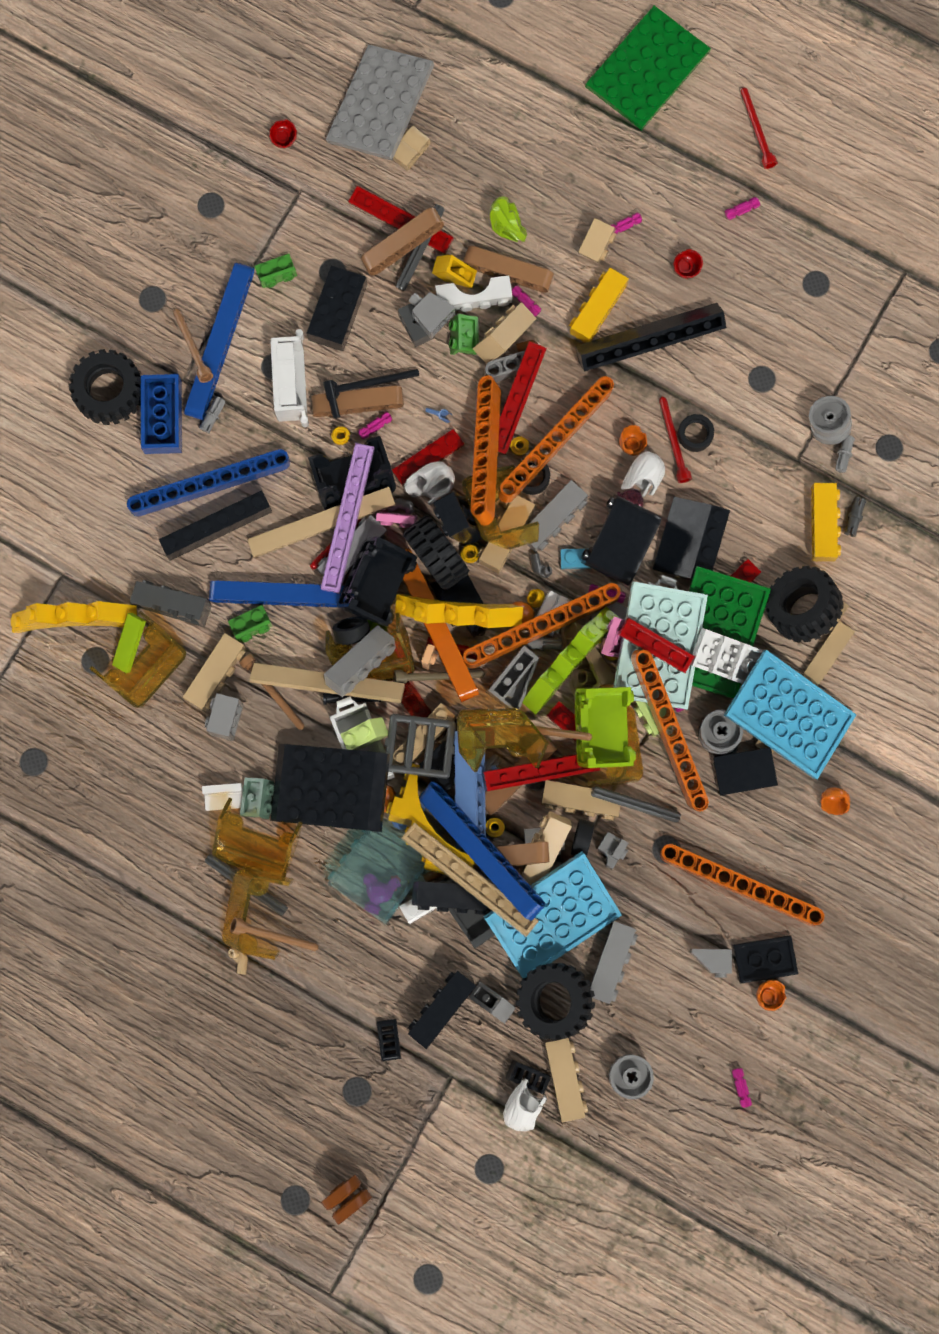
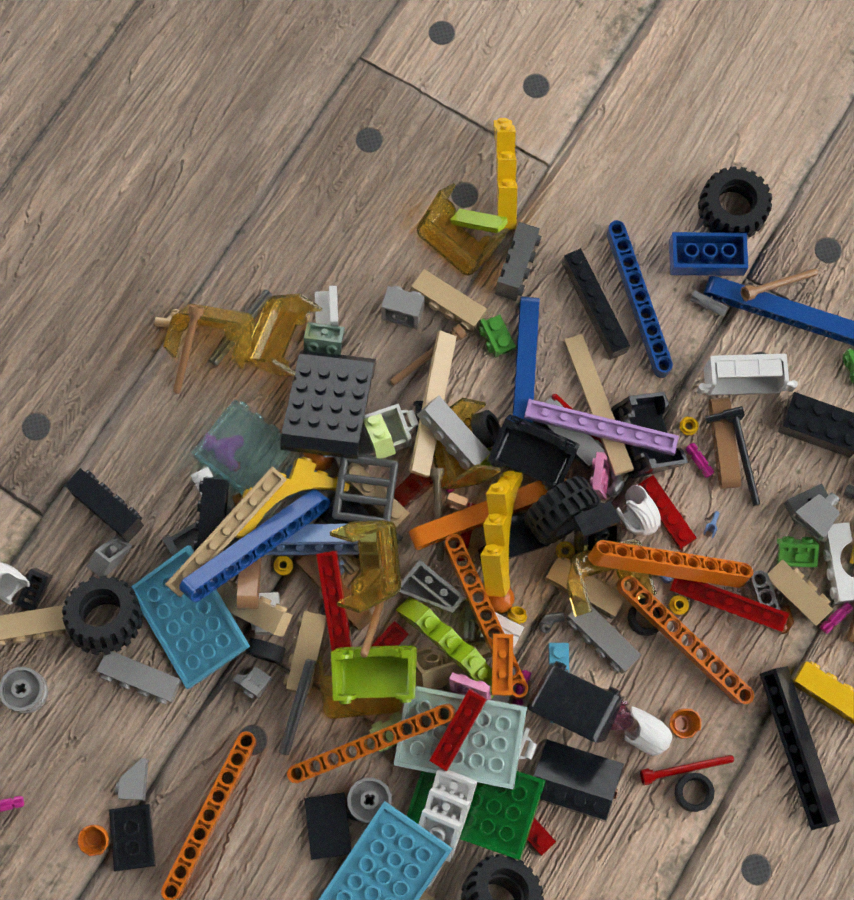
camera: 85 degrees right, 5 degrees down
black slope [377,1019,402,1062] -> none
none -> orange plate [491,634,513,696]

